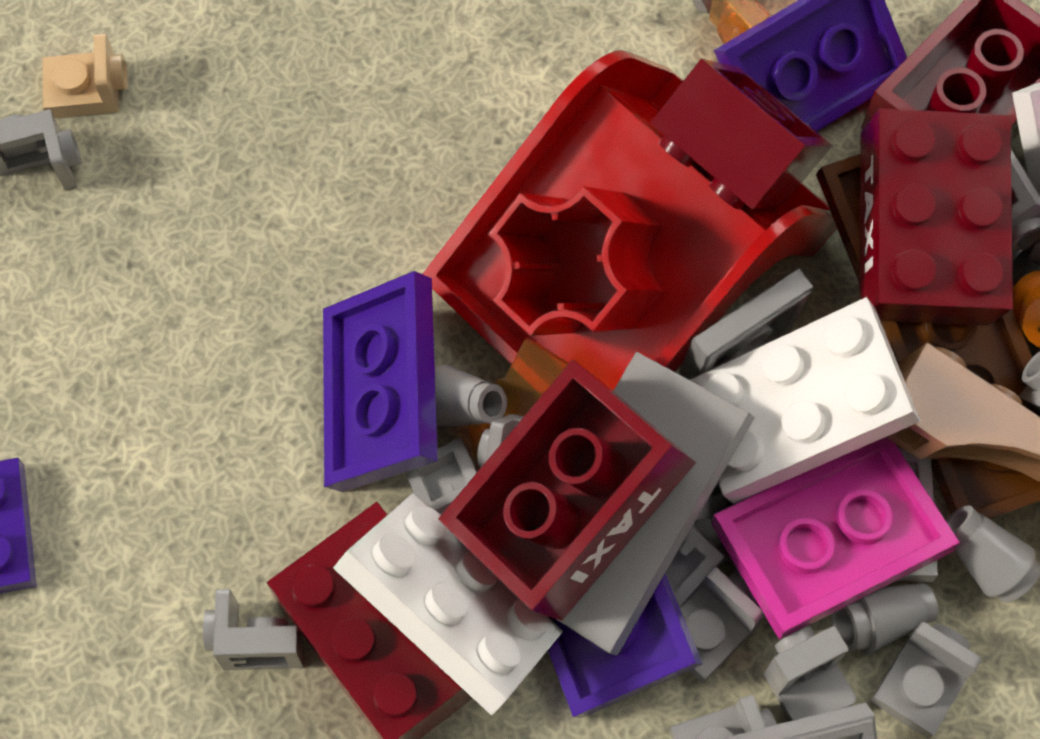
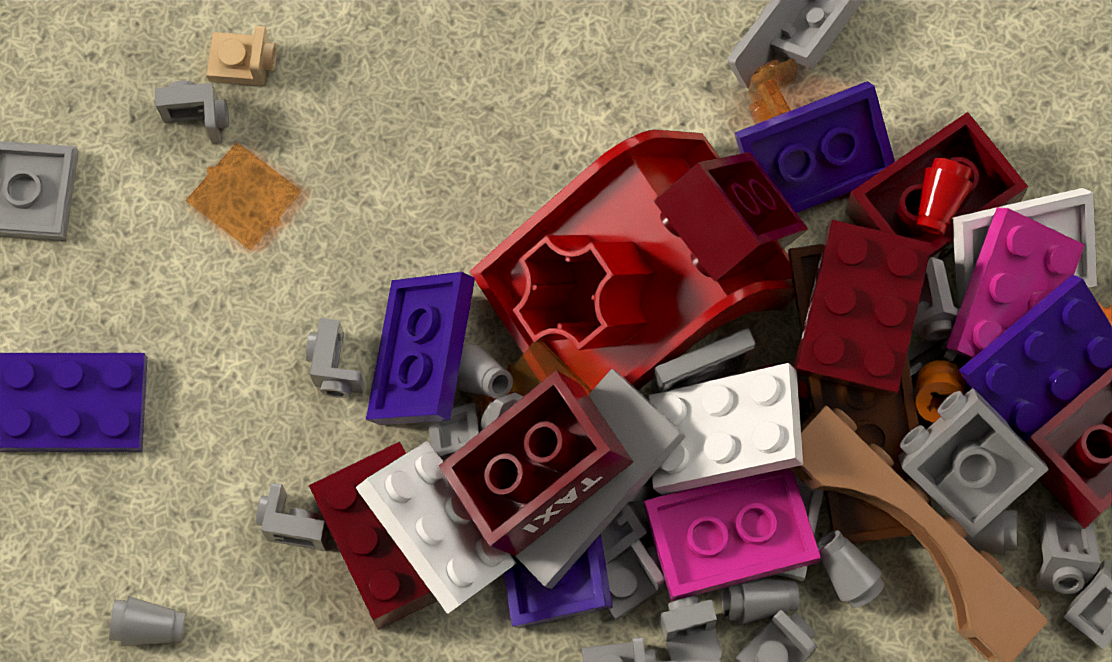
camera: 15 degrees right, 5 degrees up
none -> clear orange piece [186,142,301,251]
none -> light grey bracket [306,318,365,398]
none -> red cone [916,158,973,236]

